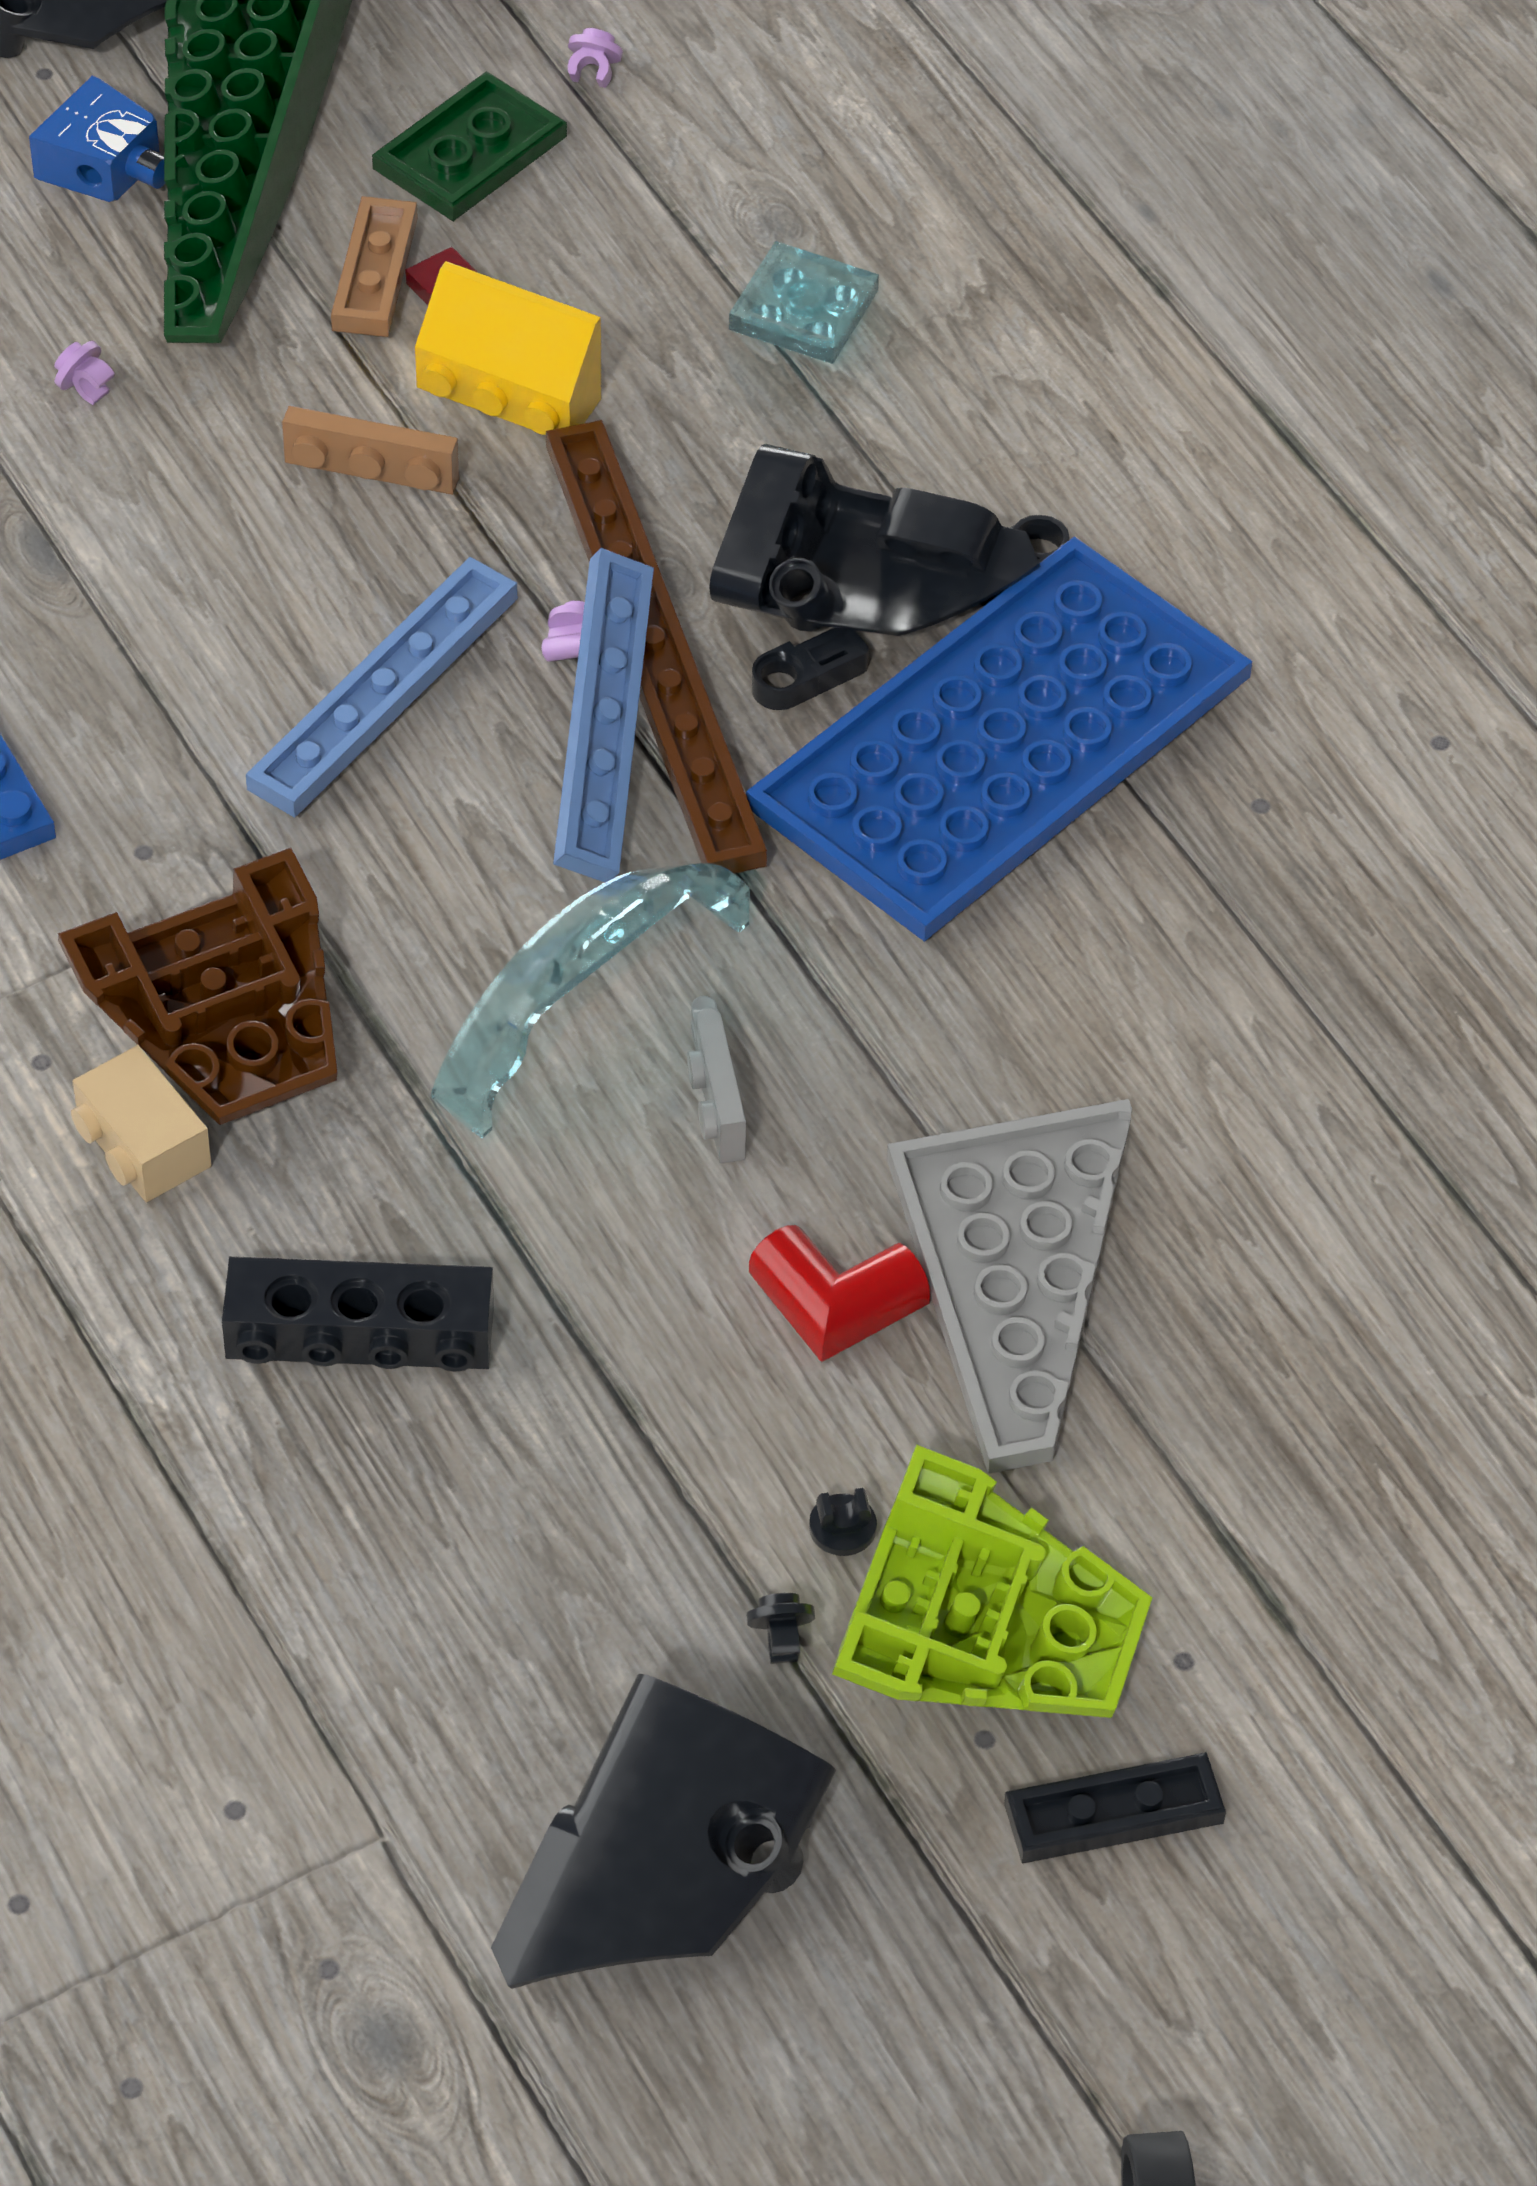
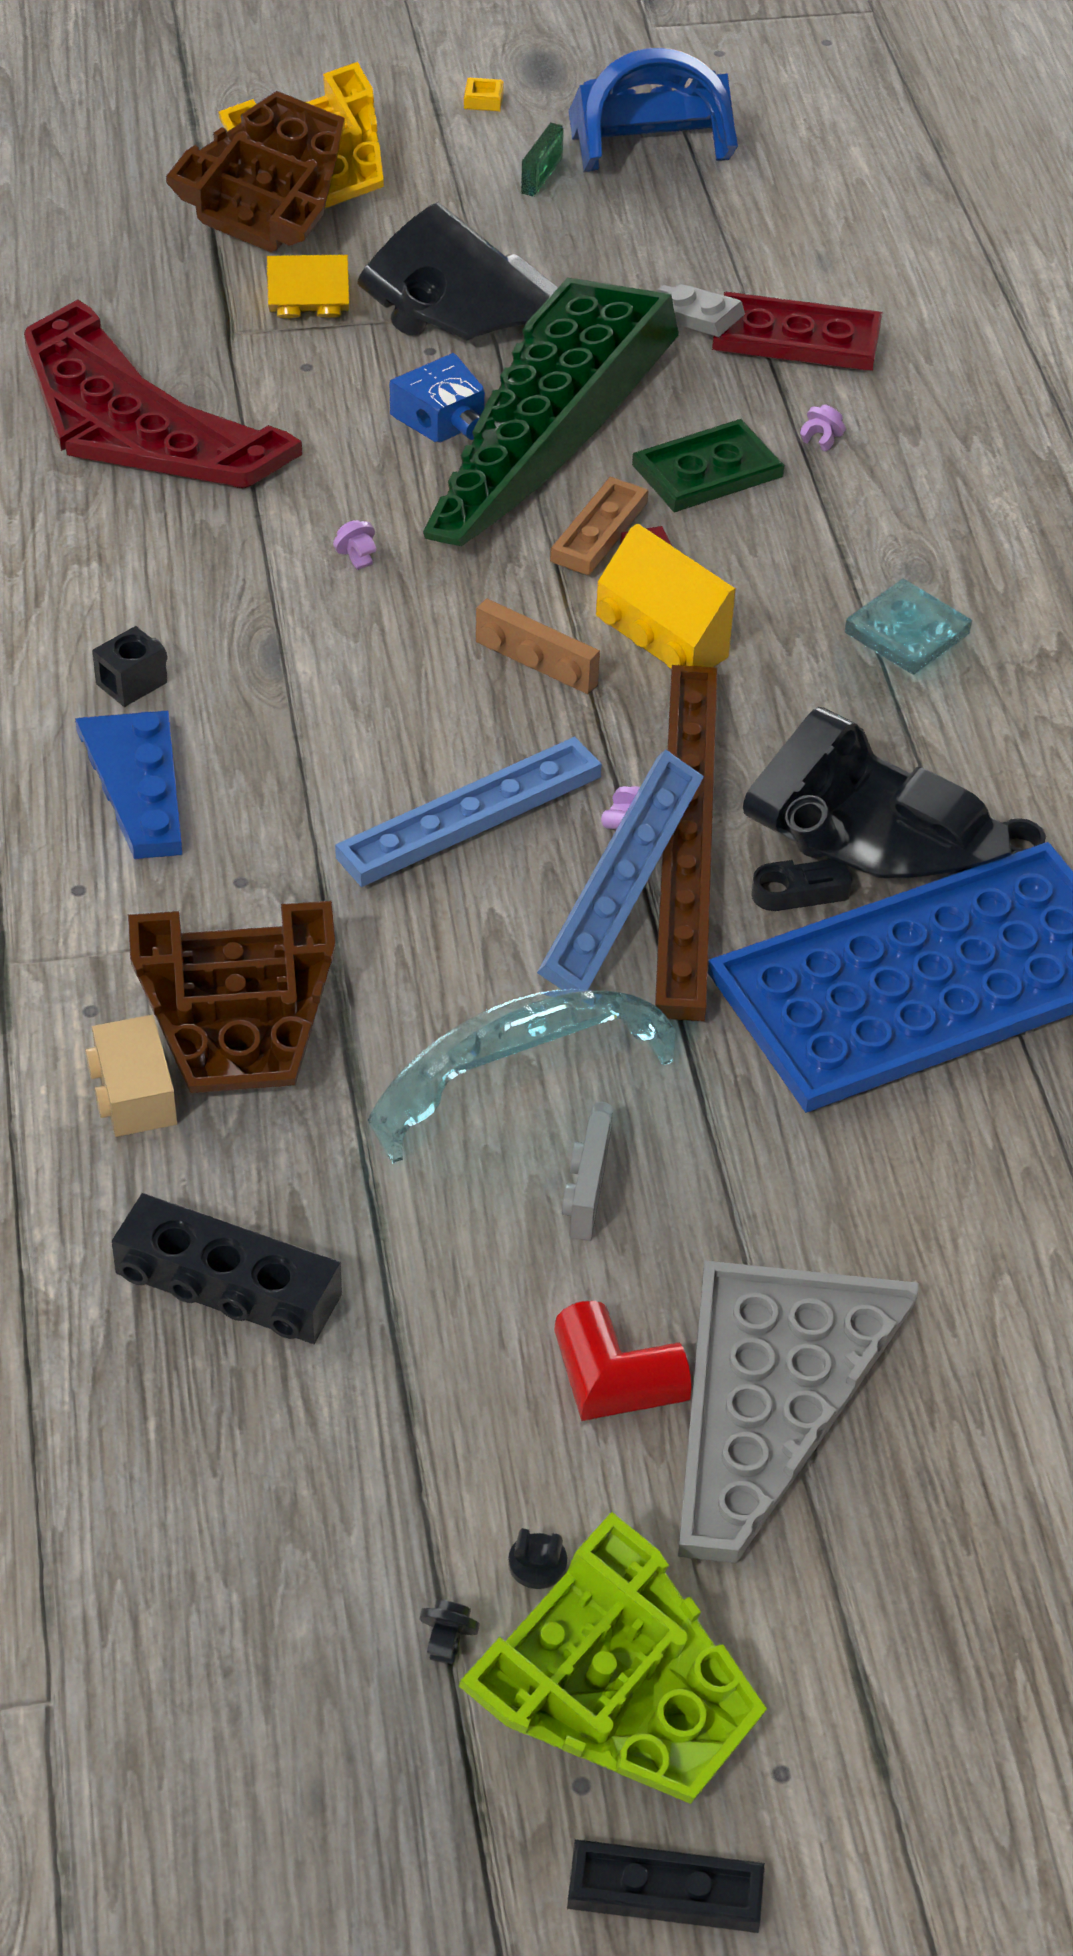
camera: 20 degrees right, 5 degrees down
black panel [491,1674,836,1989] -> none

